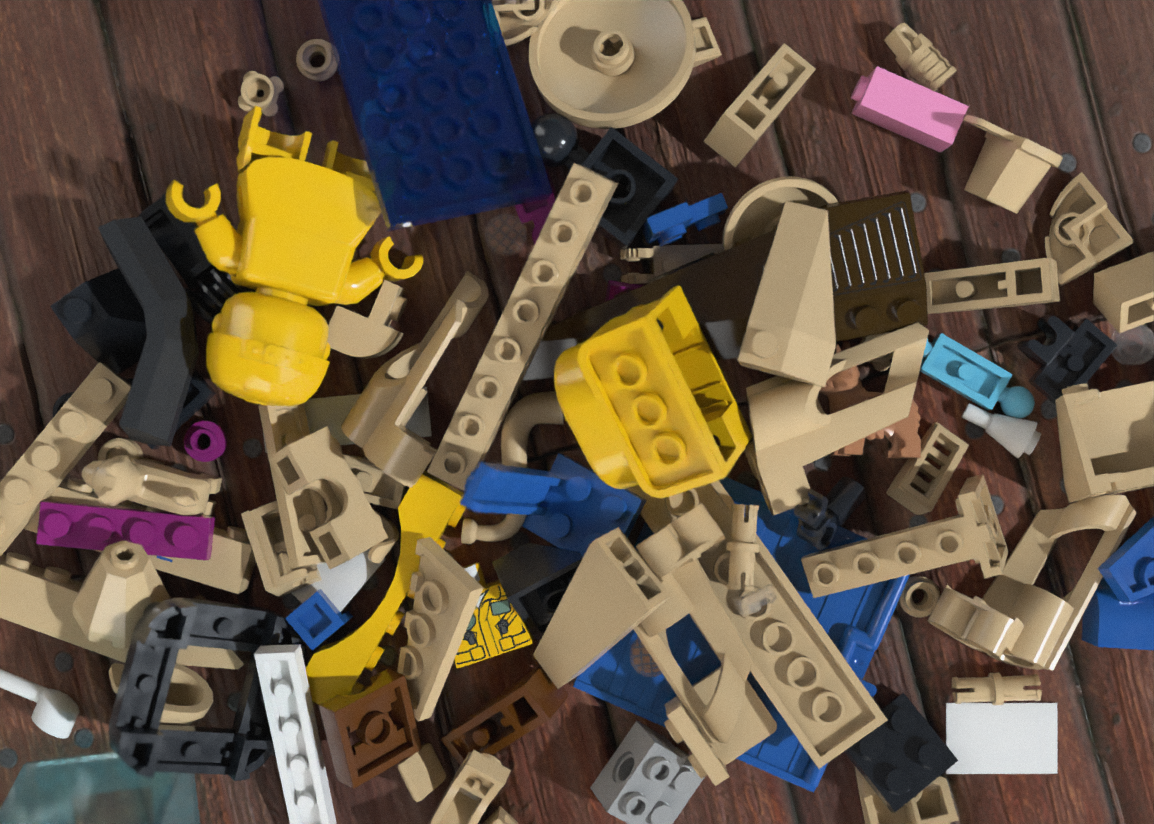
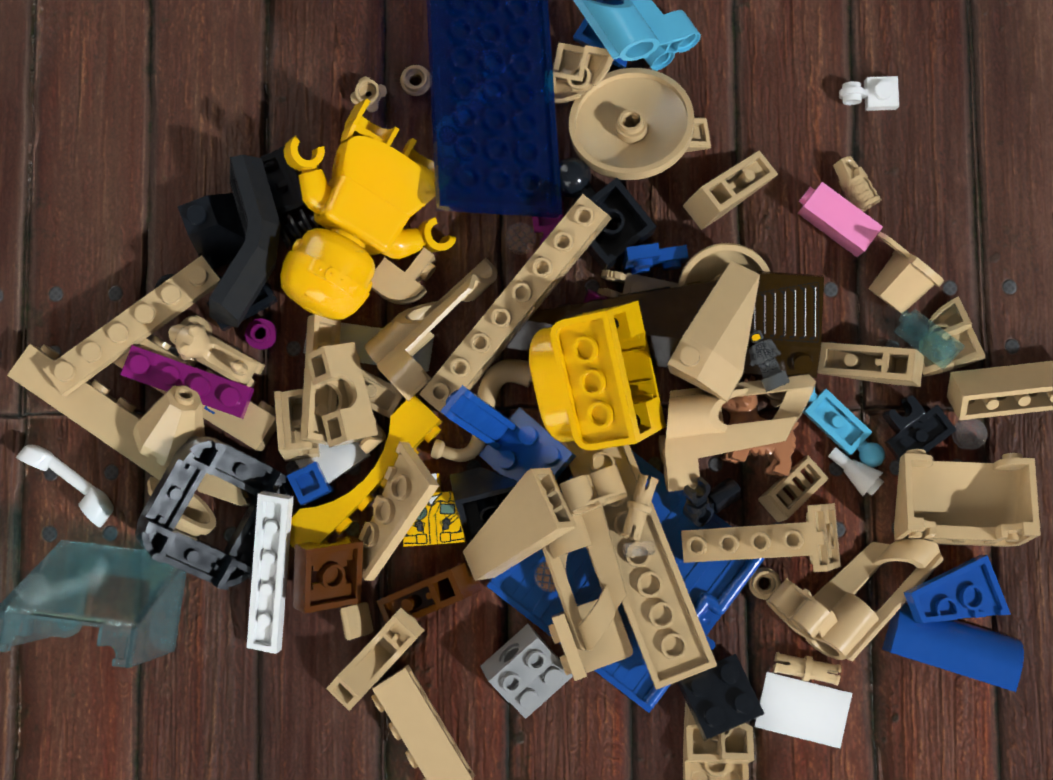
camera: 15 degrees right, 5 degrees down
none -> dark grey piece [749,329,790,392]
none -> clear light blue hinge [894,309,965,370]

